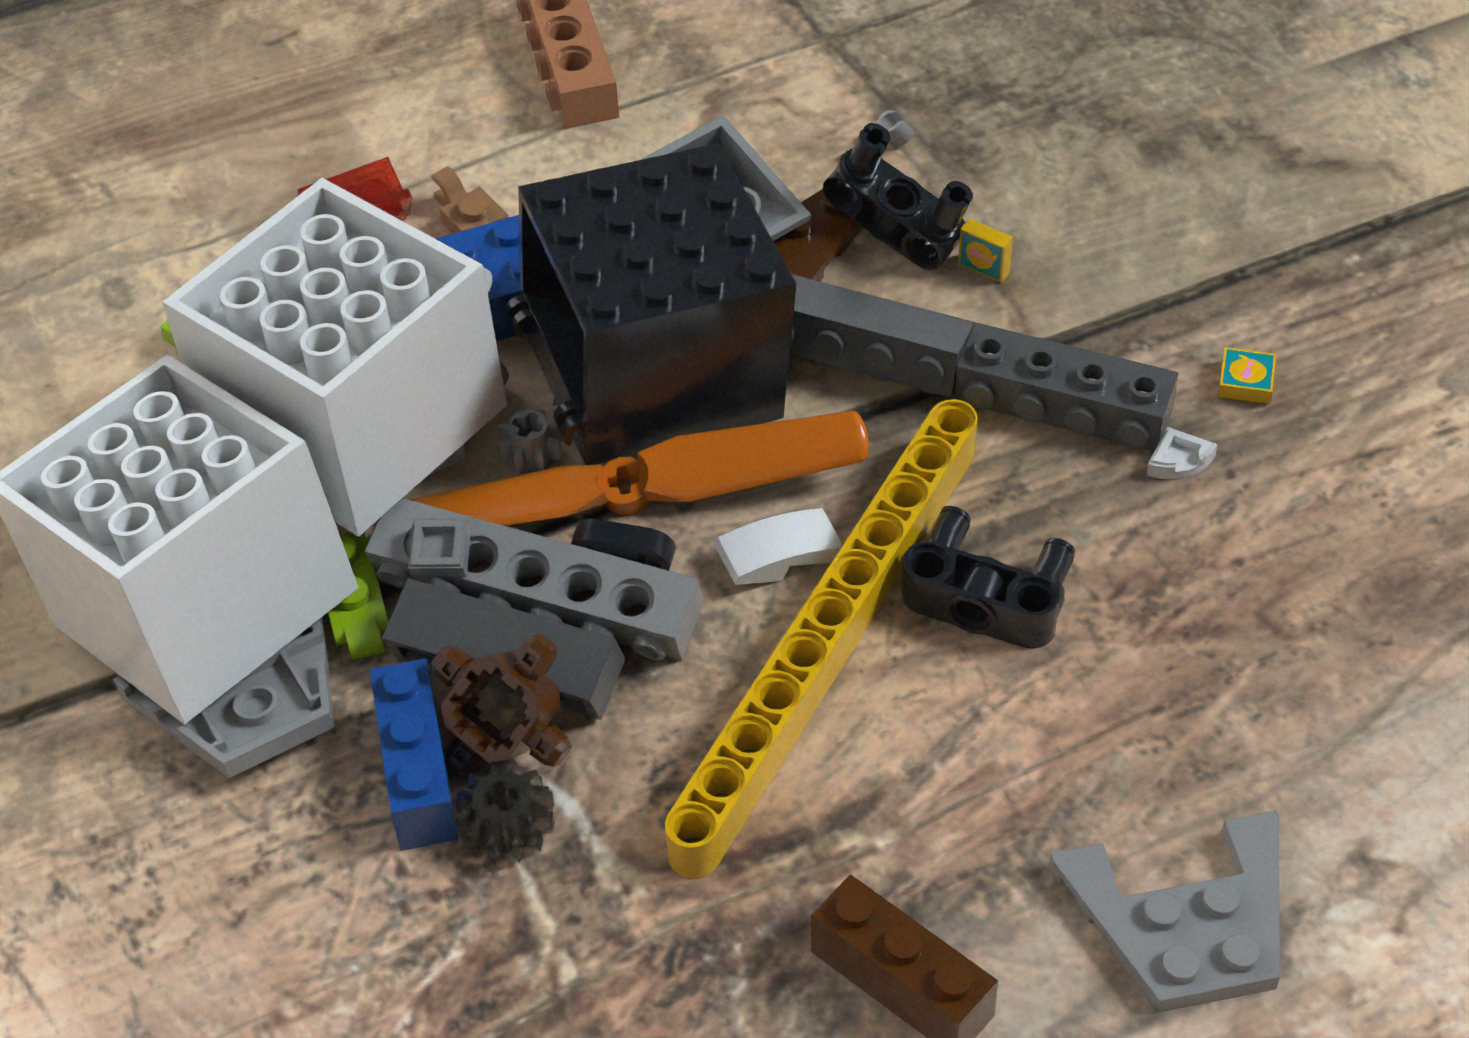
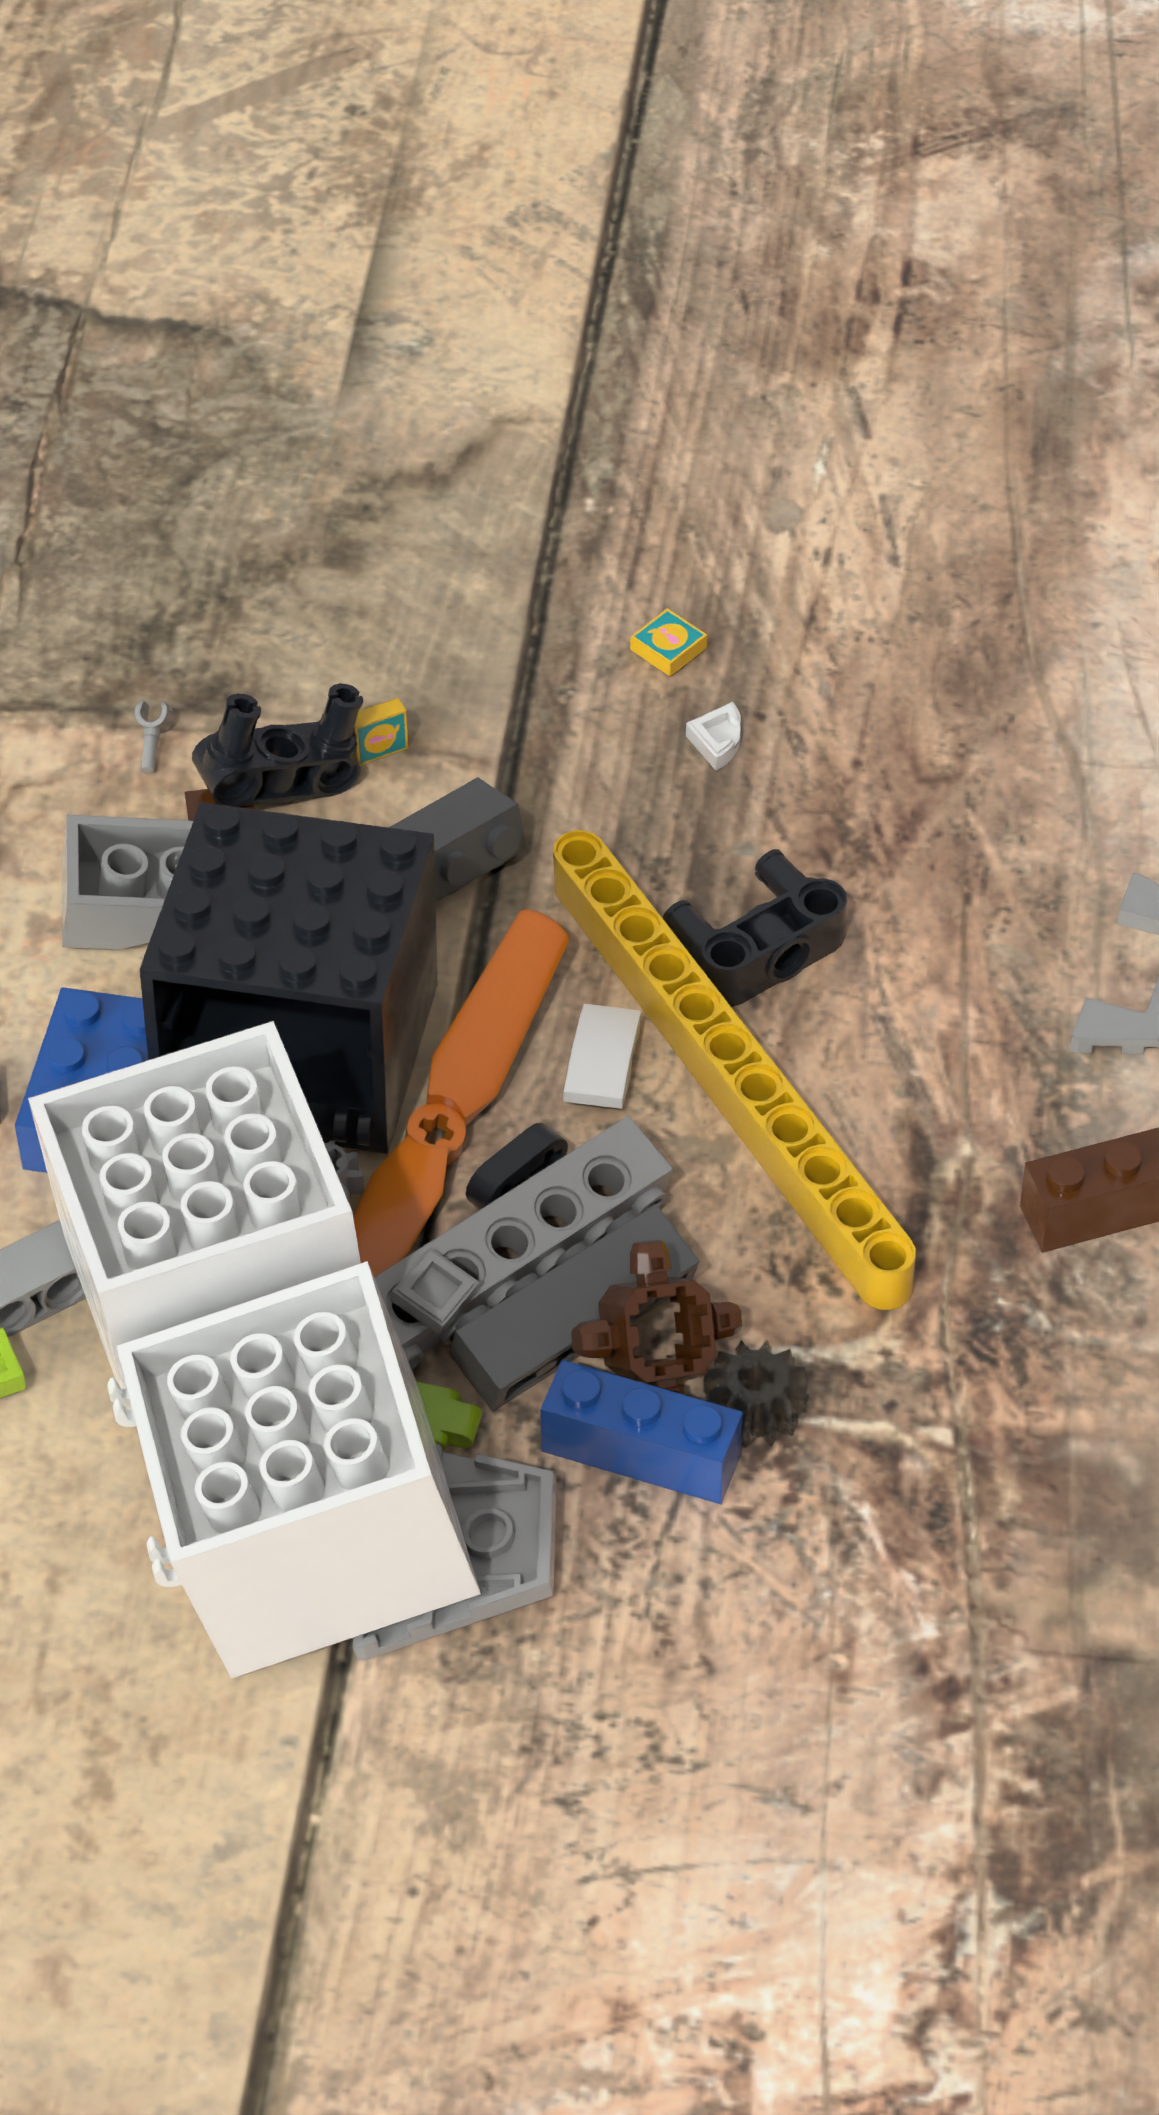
camera: 60 degrees left, 0 degrees up
dark grey brick [955,322,1179,451] -> none

